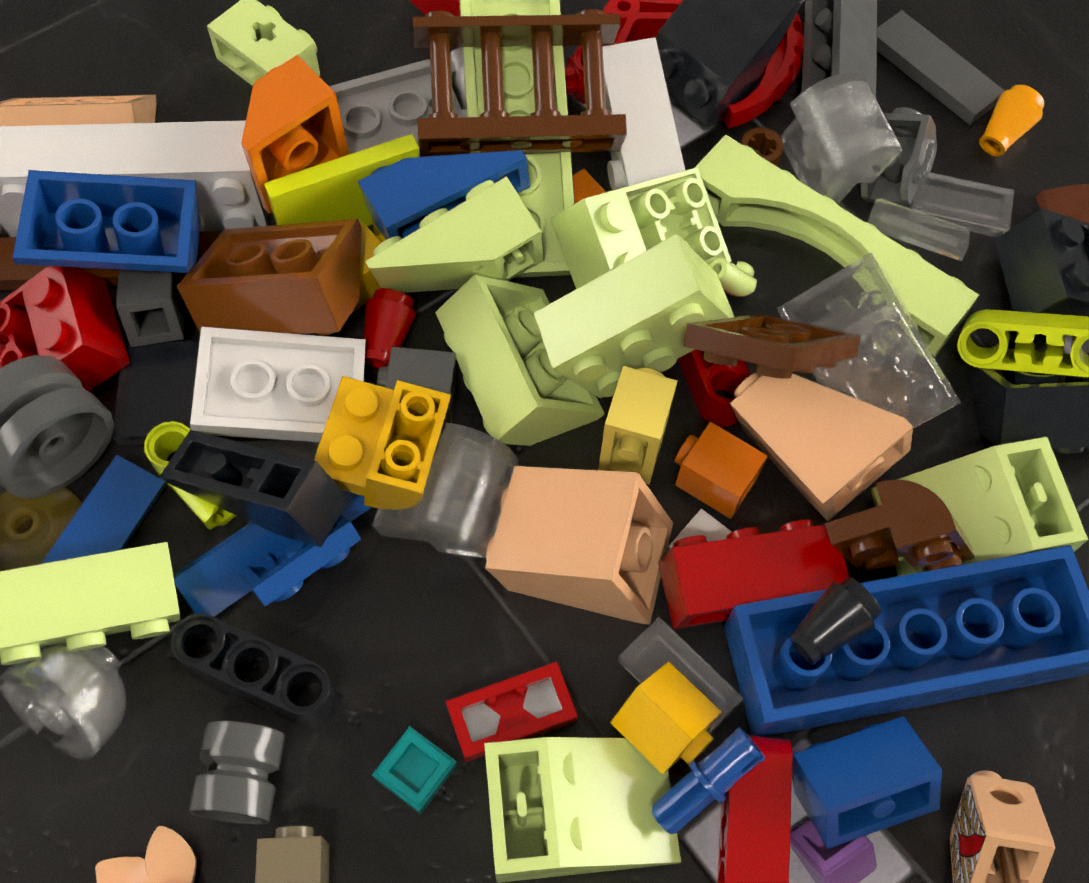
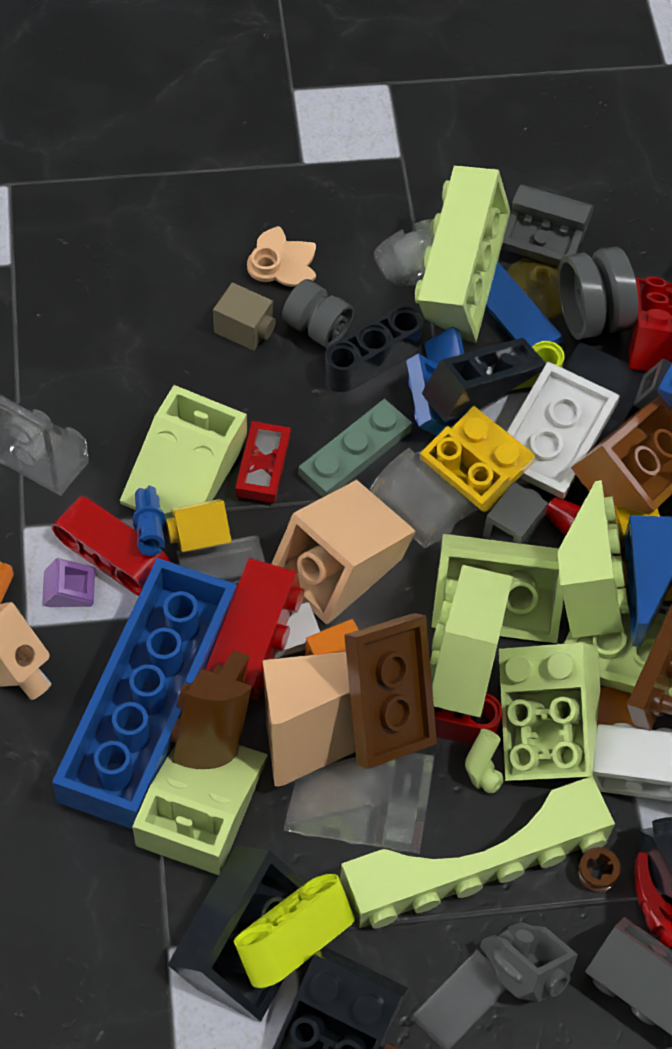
camera: 120 degrees right, 5 degrees down
teal tile [372,726,458,815] -> none
light yellow brick [598,366,678,485] -> none
clear brick [780,73,903,205] -> none
black cone [788,576,882,665] -> none
blue brick [793,716,942,849] -> none
clear tile [867,198,970,262] -> none
none -> sand green plate [298,399,412,497]

